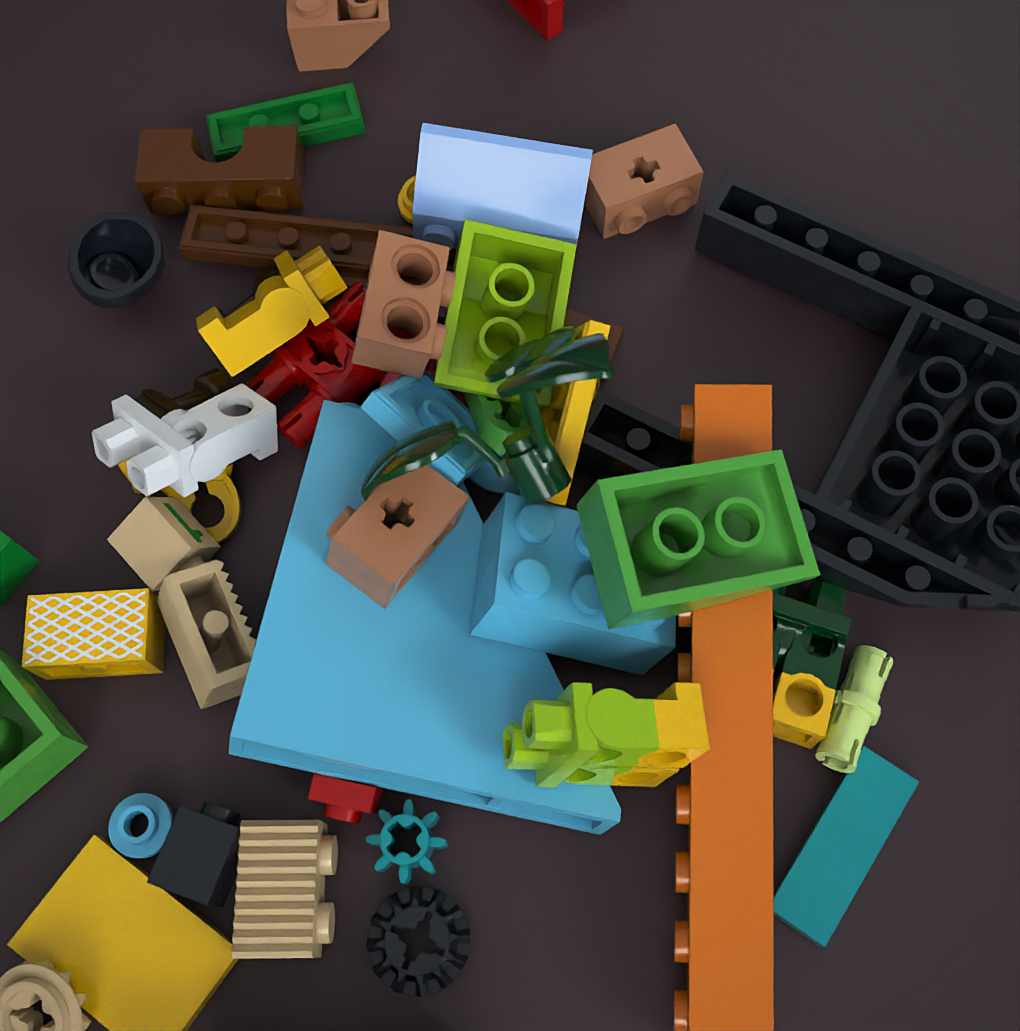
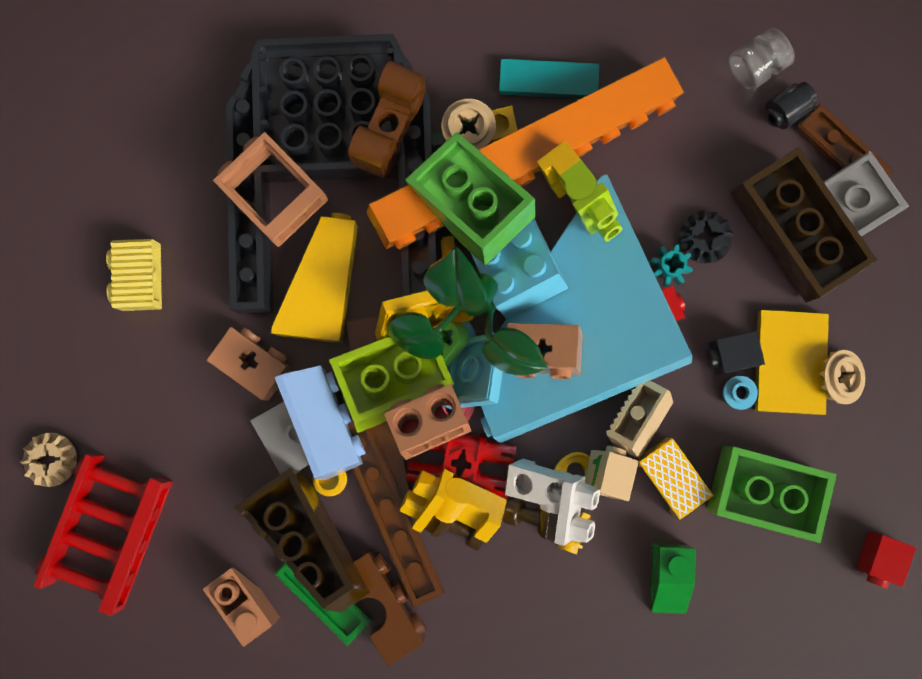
camera: 120 degrees left, 15 degrees up
black hat [68,212,165,308] -> none
tan brick [231,820,338,959] -> none
yellowish green pin [815,645,893,773] -> none
none -> light yellow brick [106,239,162,311]
none -> nougat window [213,132,328,247]
none -> dark brown wedge [234,468,370,613]
none -> yellow slope [271,213,358,344]
none -> reddish brown beam [348,61,426,179]
none -> tan gear [441,99,496,150]

